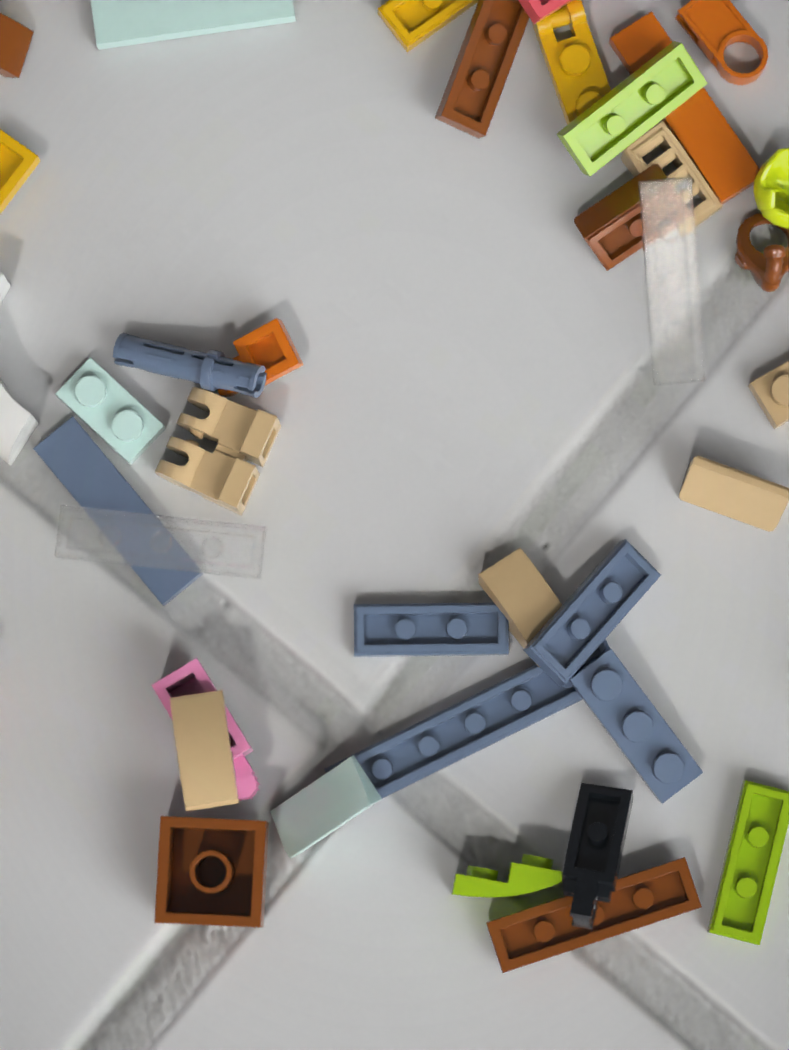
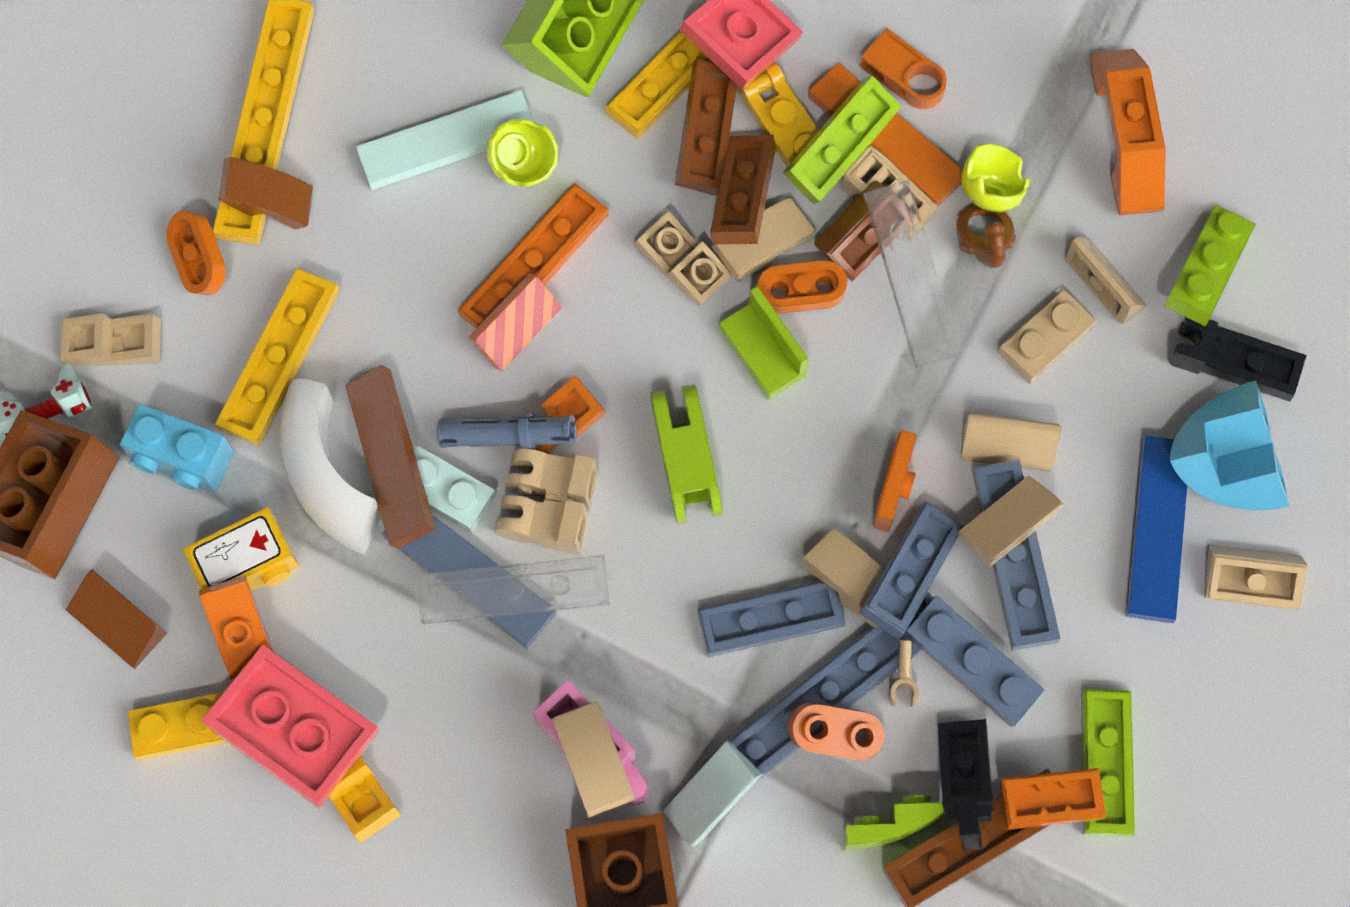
camera: 10 degrees left, 10 degrees down
none -> dark orange tile [345,365,436,549]
none -> orange tile [458,183,609,329]
none -> tile [468,273,562,371]
none -> neon yellow hair [486,118,558,187]
none -> tan slope [633,211,732,305]
none -> lime piece [650,384,723,524]
none -> dark orange plate [710,135,776,245]
none -> tan slope [711,197,816,281]
none -> lime panel [719,286,808,400]
none -> orange plate [757,260,847,314]
none -> orange plate [788,702,885,760]
none -> orange plate [872,430,917,532]
none -> tan hand [888,640,919,707]
none -> tan slope [957,476,1063,569]
none -> sand blue plate [972,460,1061,651]
none -> orange plate [999,768,1106,830]

